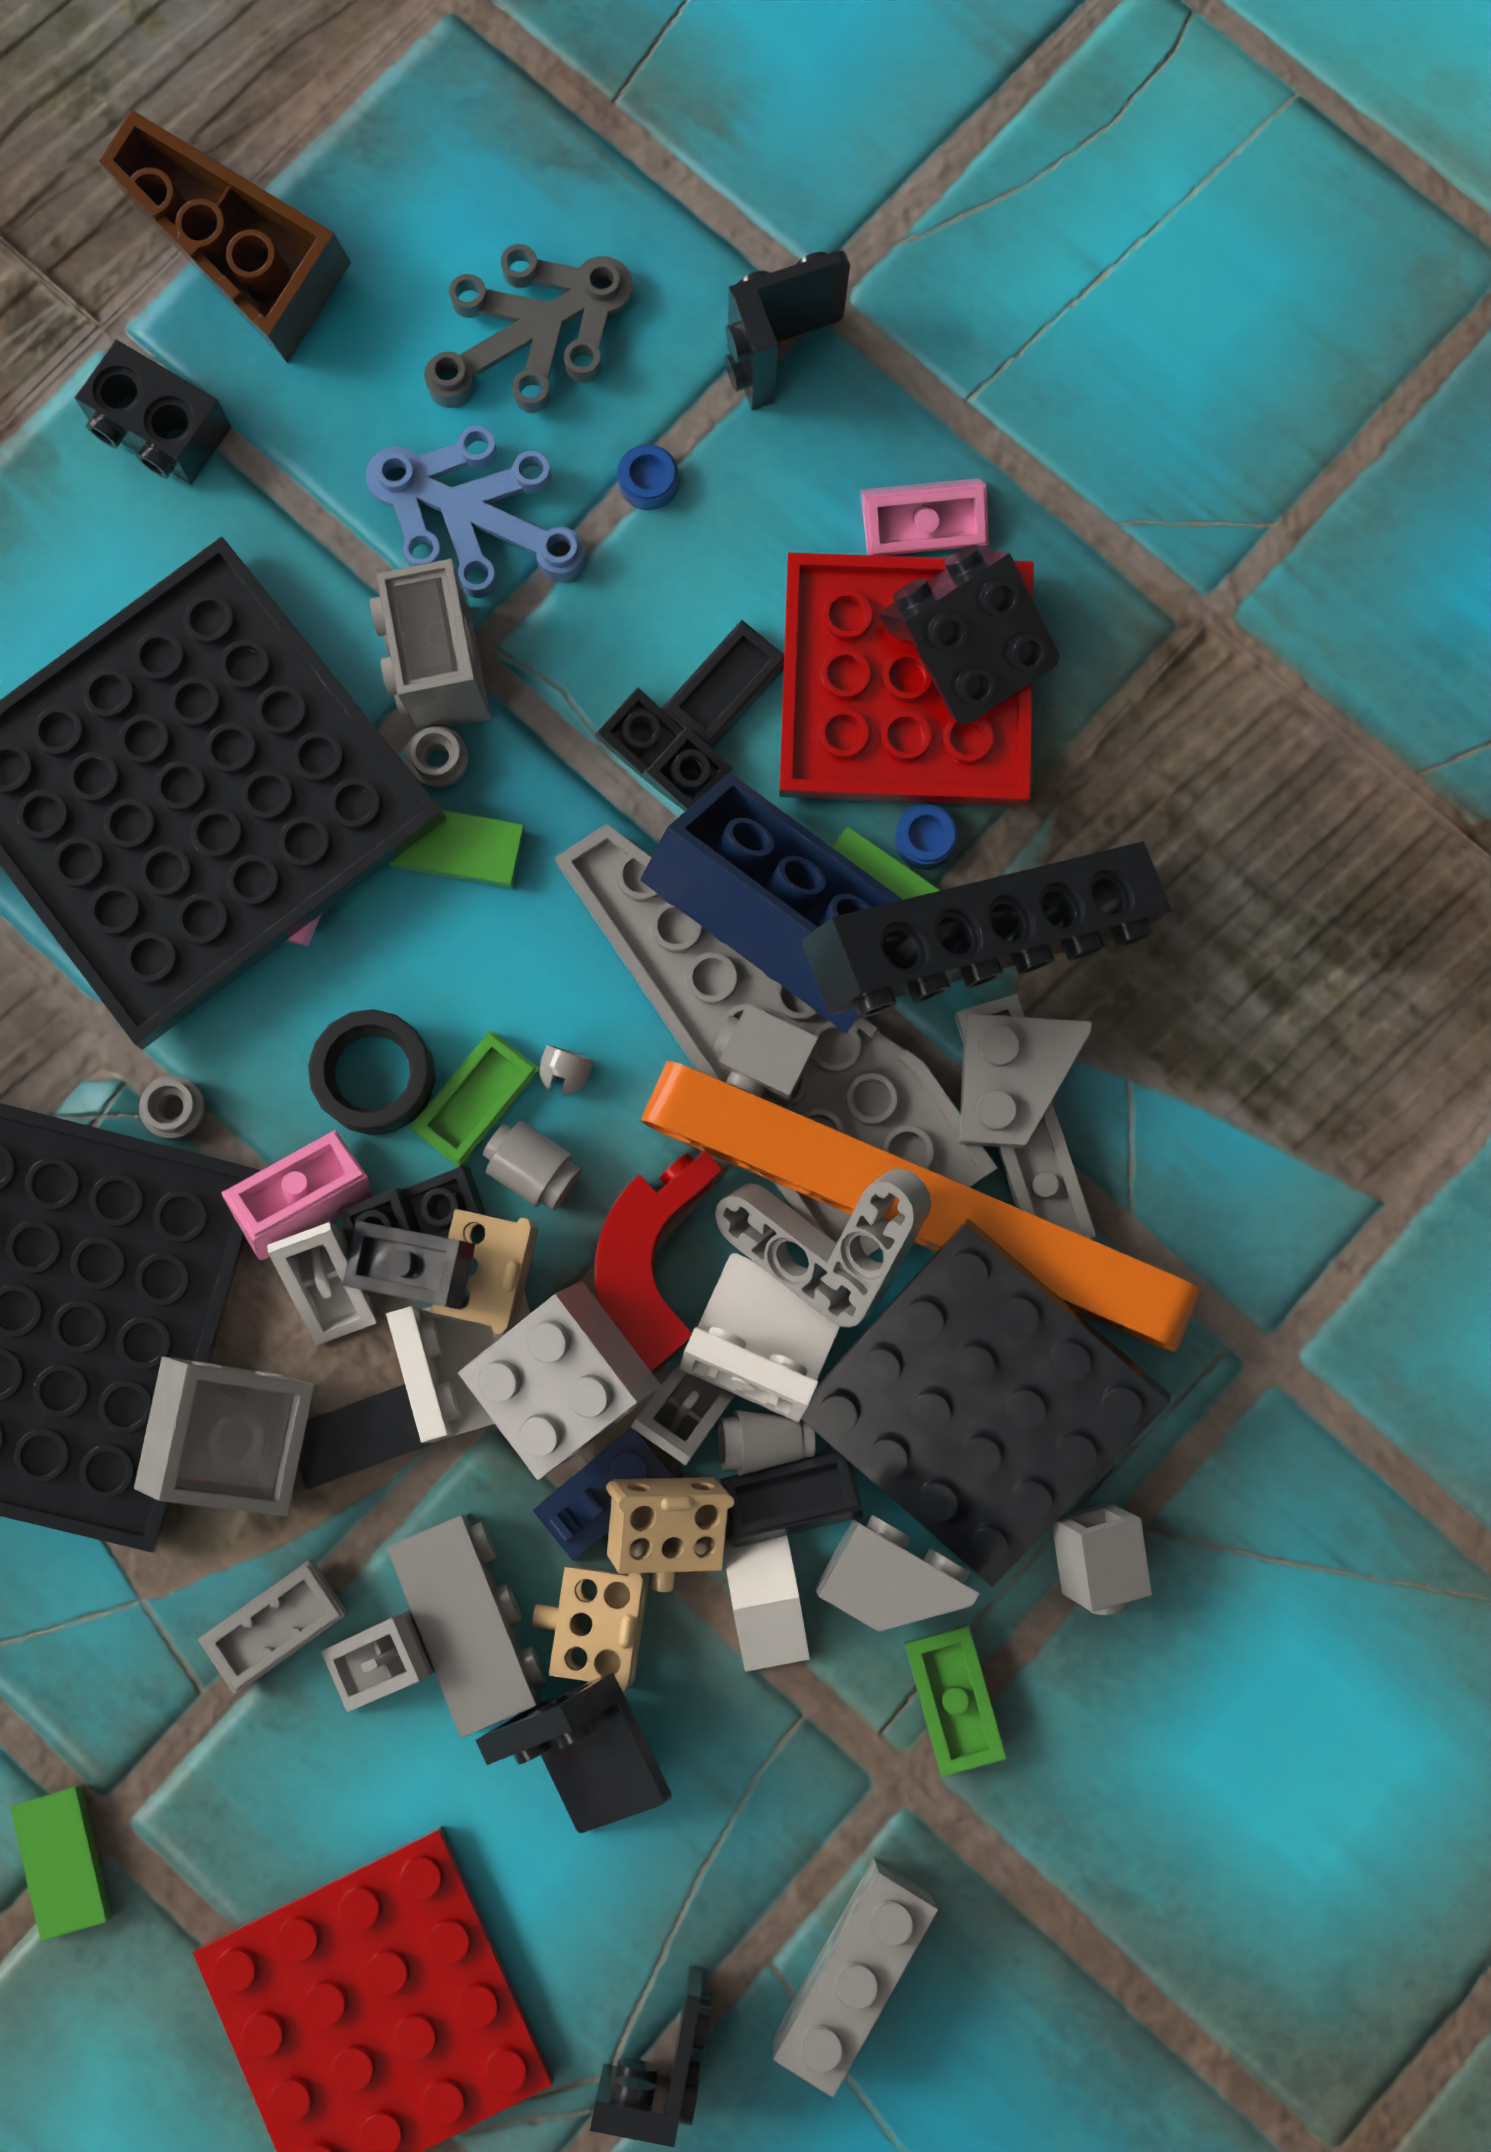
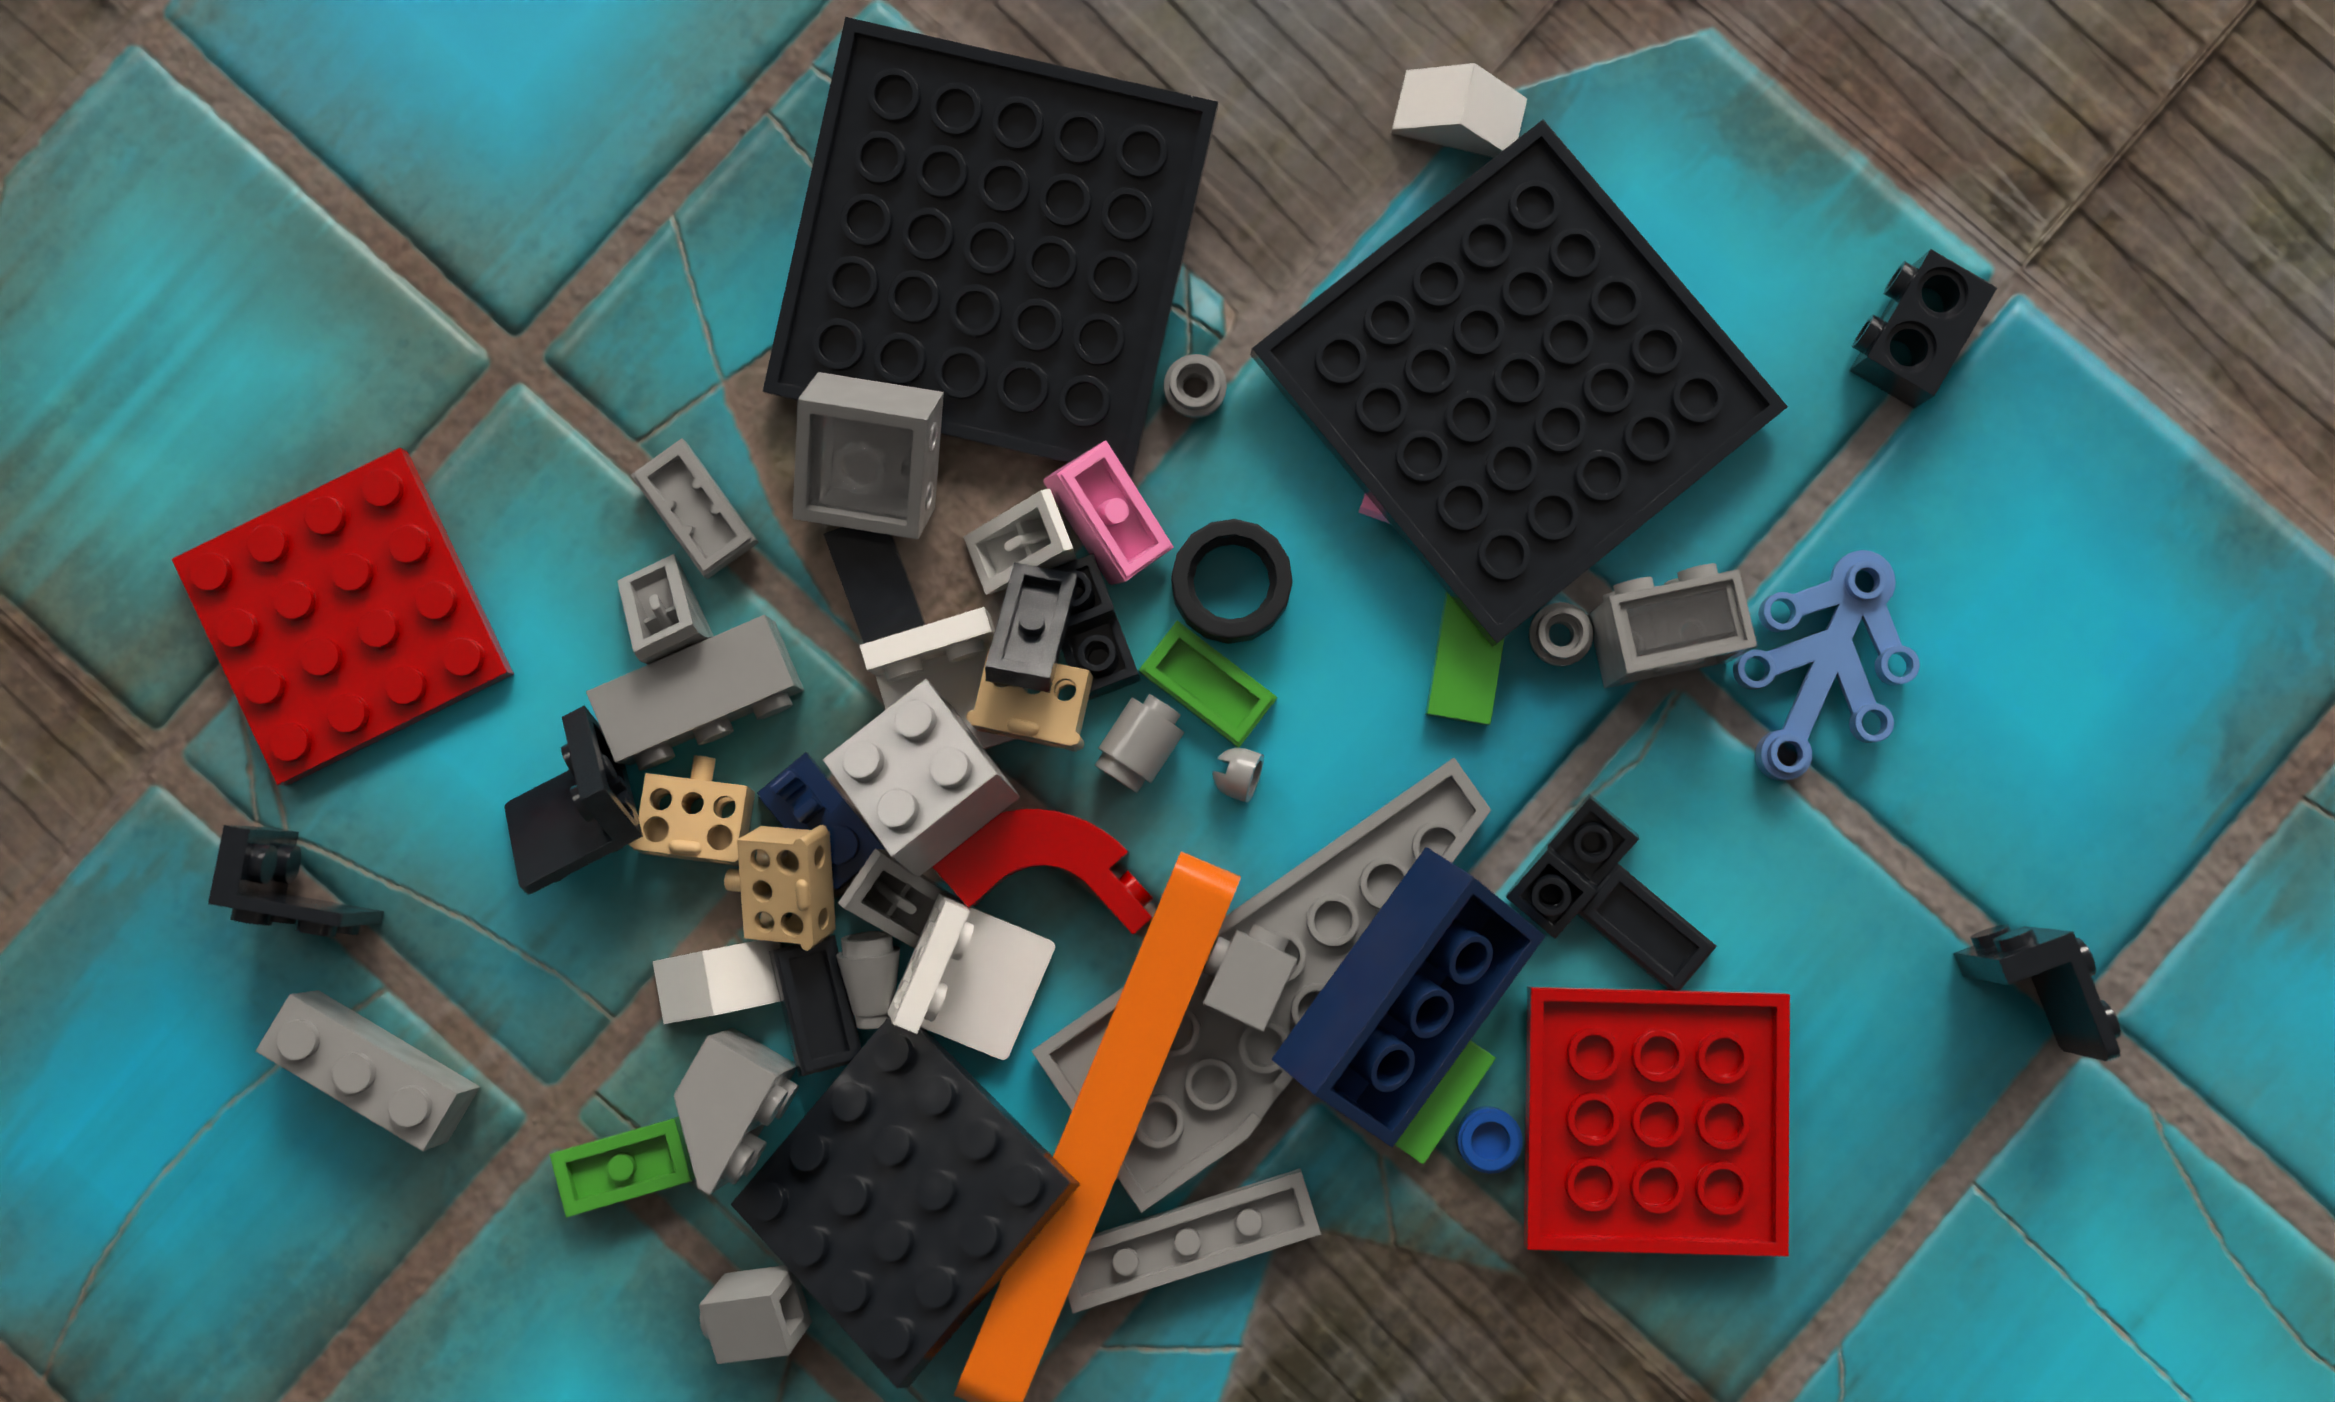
camera: 95 degrees right, 5 degrees up
bright green tile [10,1784,113,1941] -> none
reddish brown wedge [99,109,351,363] -> none
dark grey plant [424,244,633,413] -> none
blue tile [617,444,679,510] -> none
light grey beam [715,1168,931,1328] -> none
black brick [801,841,1172,1018] -> none
bright pink slope [860,479,989,556] -> none
black bracket [878,545,1059,724] -> none
light grey wing [959,1014,1092,1149] -> none

